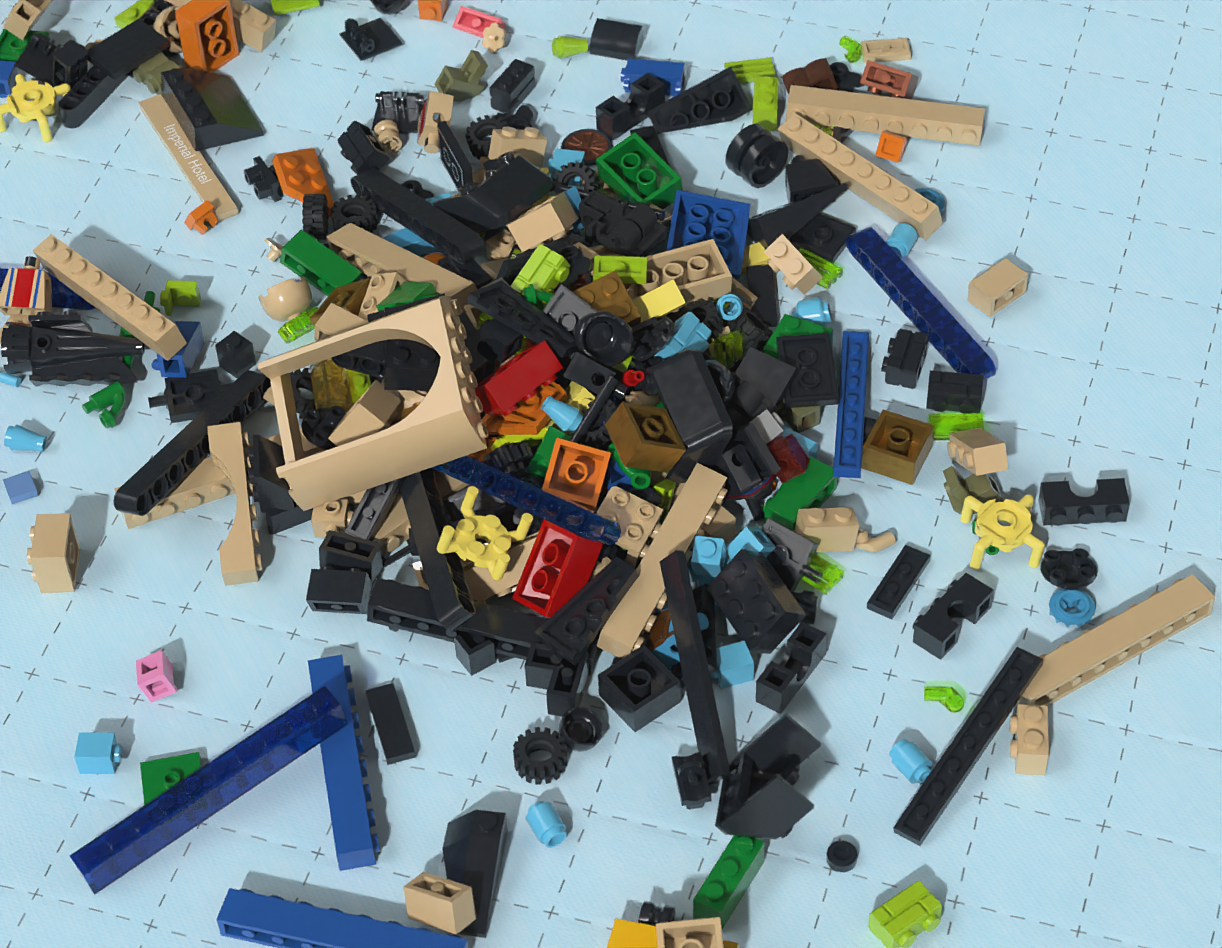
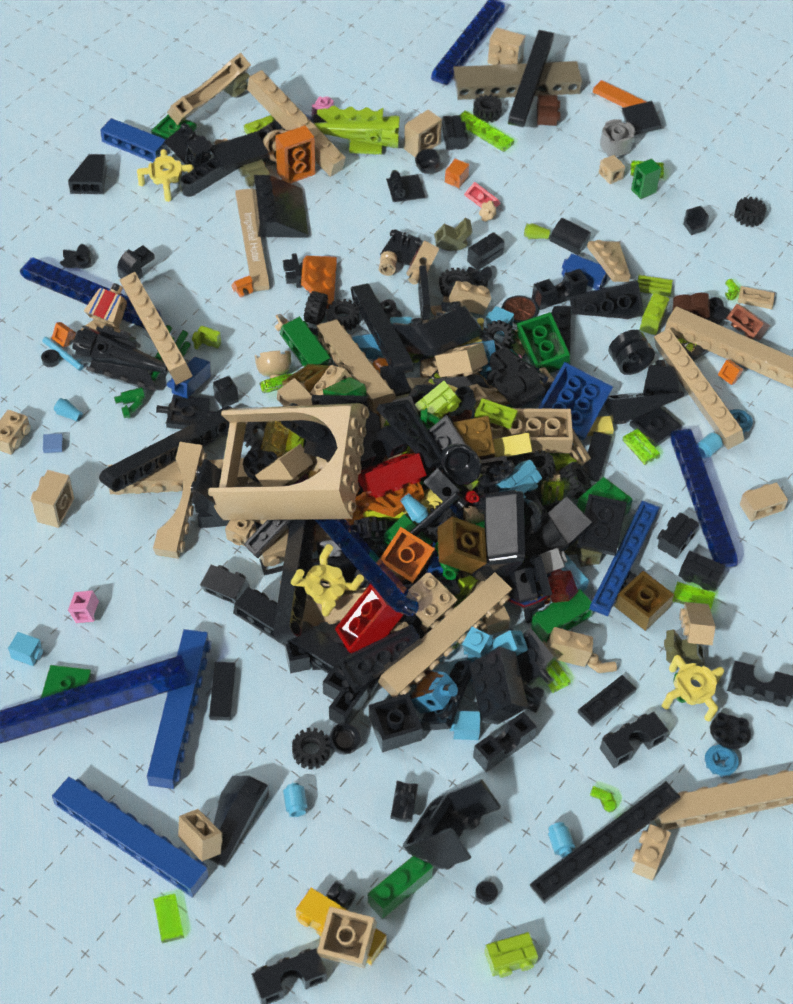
camera: 15 degrees right, 5 degrees up
black brick [319,530,383,585] -> none
black brick [337,121,389,175] -> none
black tile [659,551,731,784] -> none
medium azure cone [716,294,743,320] -> none
tan brick [764,234,823,295] -> none
medium azure head [792,297,832,327] -> none
none -> black brick [117,245,155,280]
none -> tan wing [587,240,631,282]

